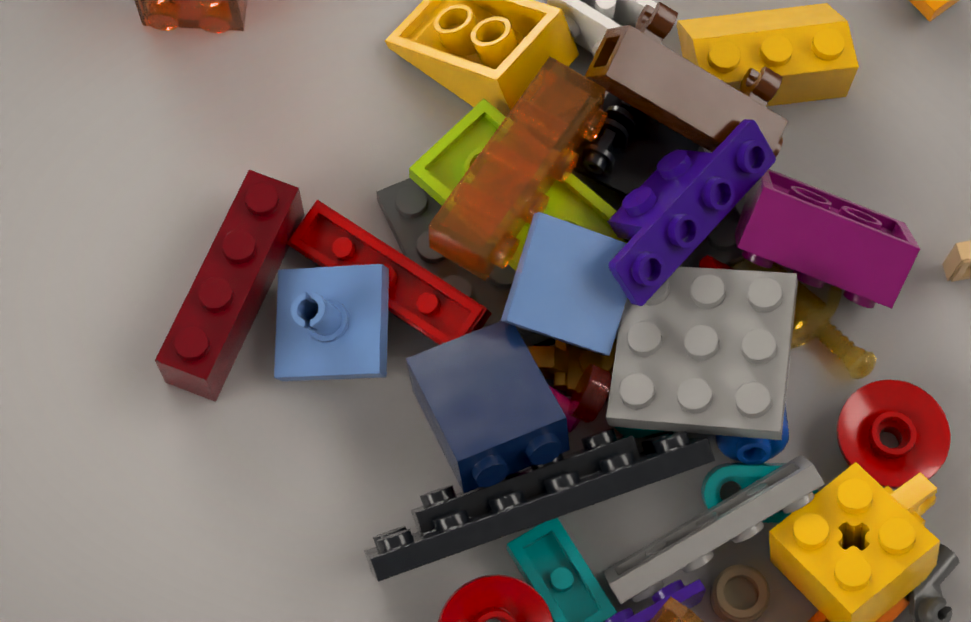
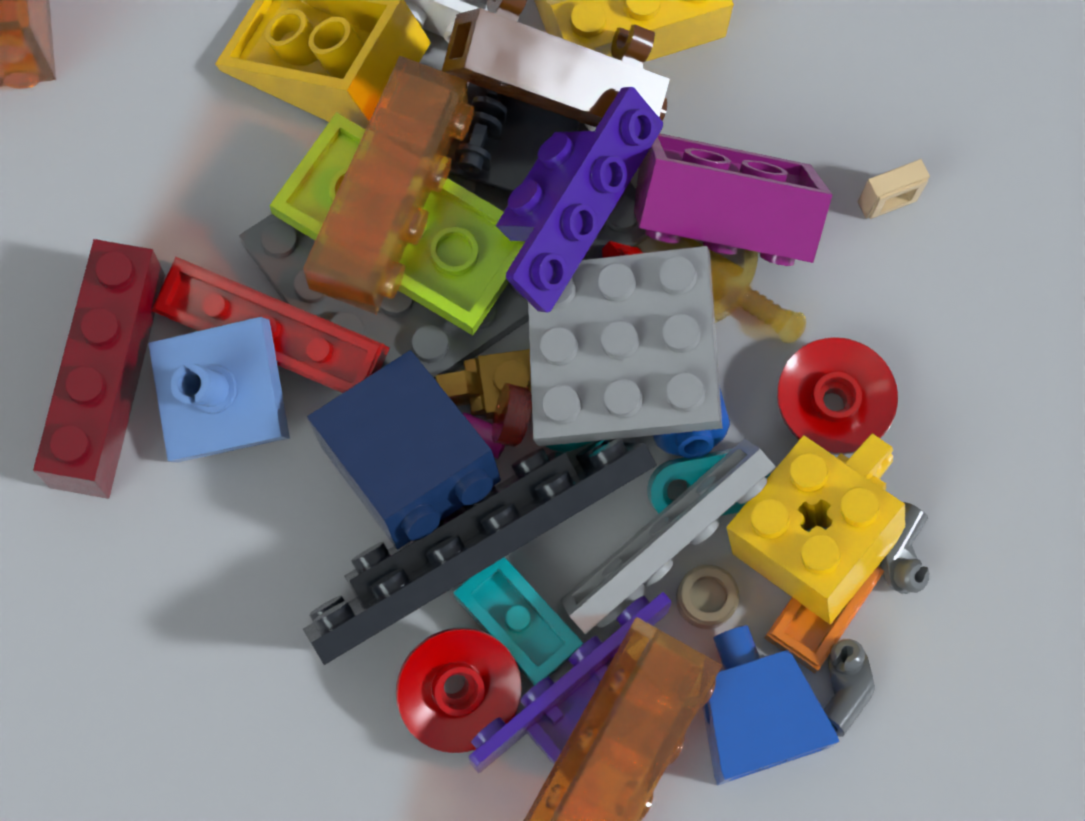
camera: 15 degrees left, 5 degrees up
medium blue tile [501,212,627,356] -> none

